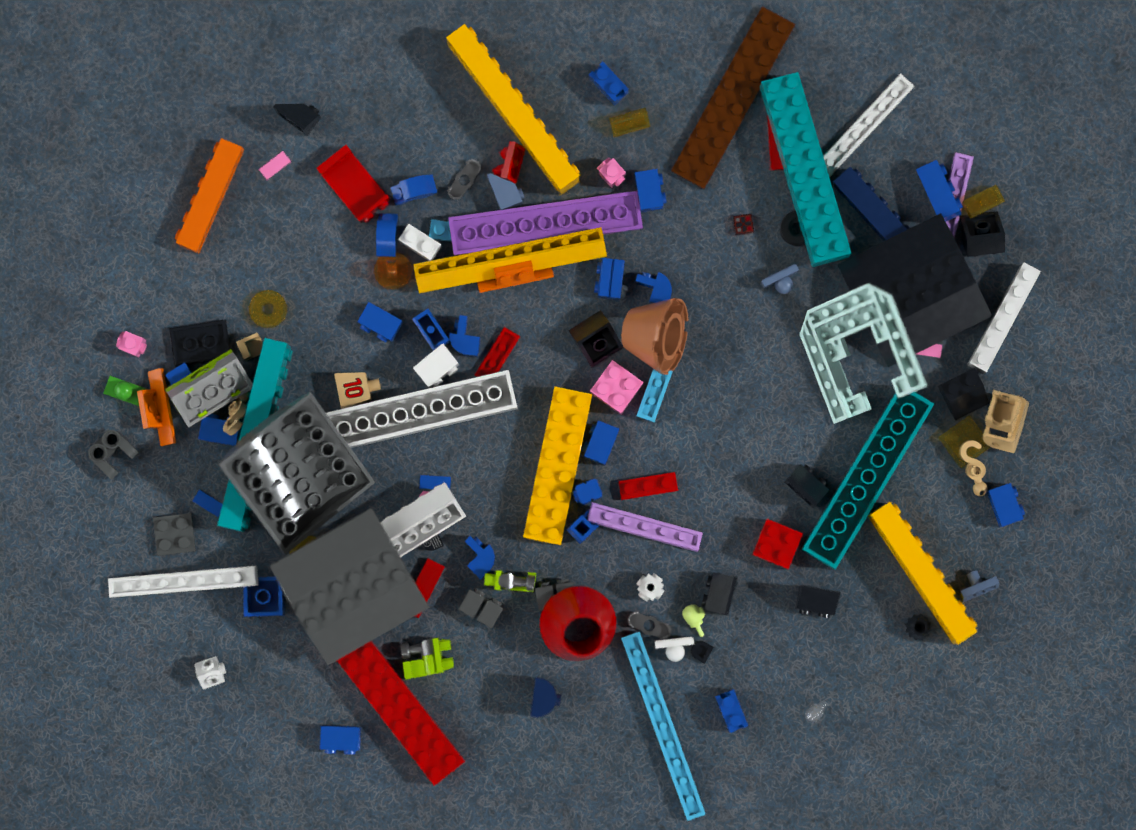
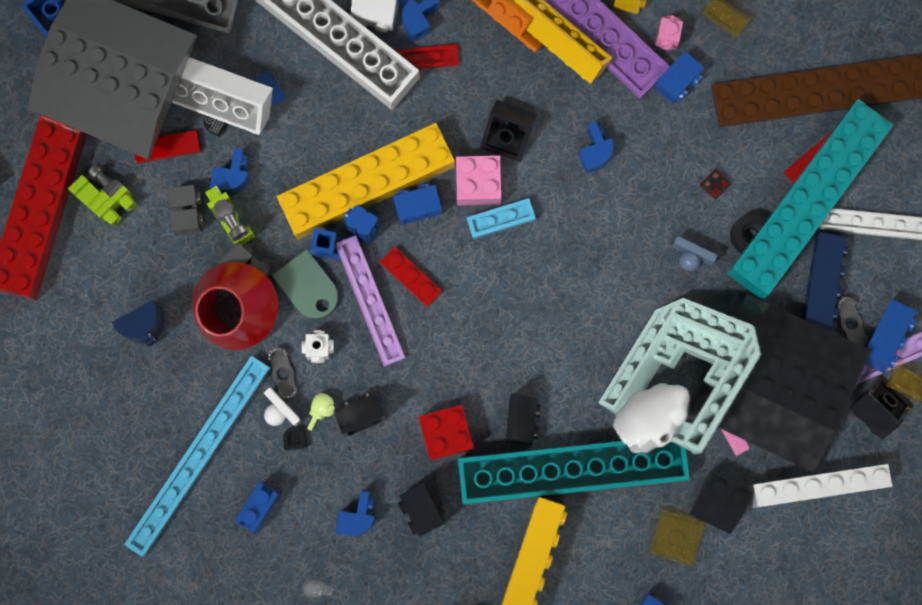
camera: 50 degrees right, 5 degrees down
blue brick [594,258,625,300] -> none
nougat cone [621,298,688,375] -> none
tan piece [959,440,988,496] -> none
tan piece [983,390,1029,453] -> none
none -> sand green tile [272,249,338,320]
none -> blue brick [335,491,376,536]
none -> white piece [613,383,690,453]
none -> flat silver piece [837,297,869,346]

